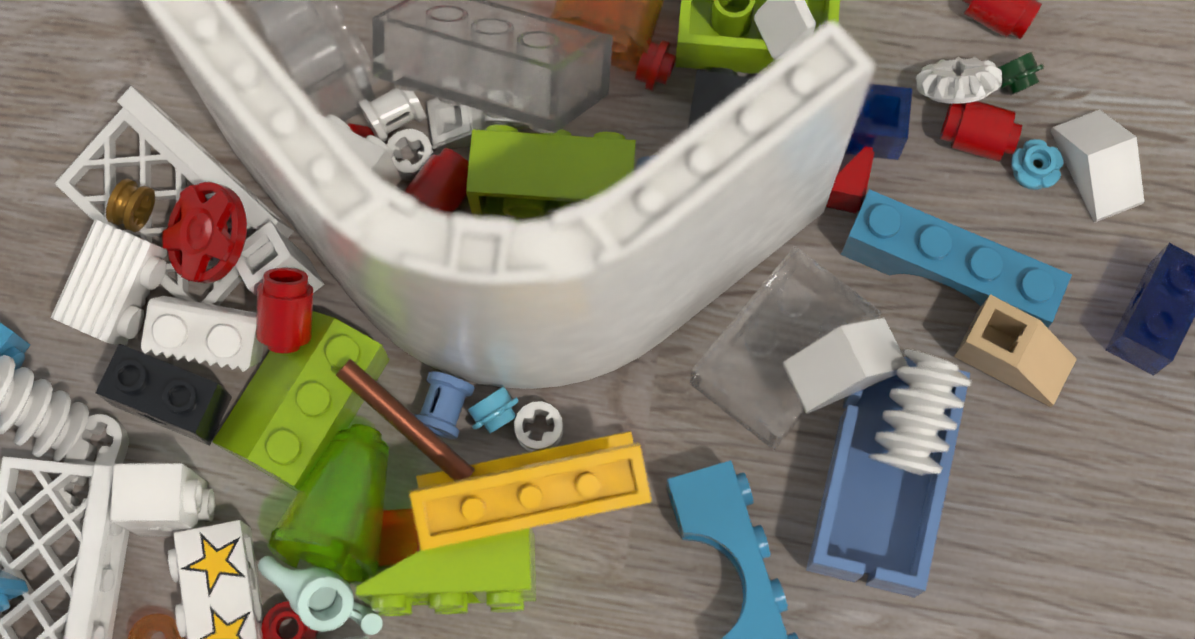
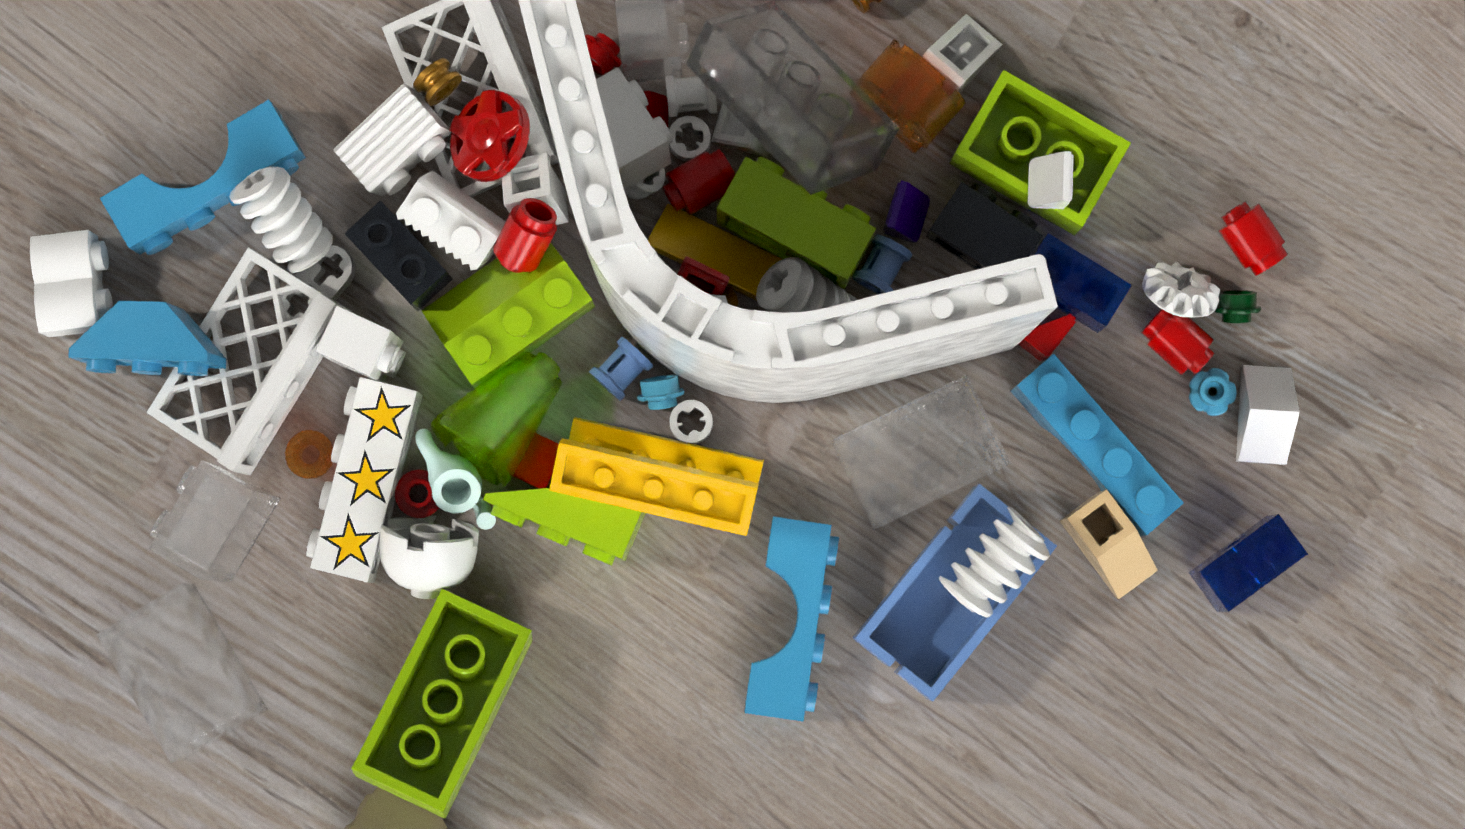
camera: 20 degrees right, 10 degrees up
copper bar [336,359,475,481] -> none
red plate [635,40,676,91] -> none
white slope [782,318,909,414] -> none
none -> dark purple slope [883,180,930,242]

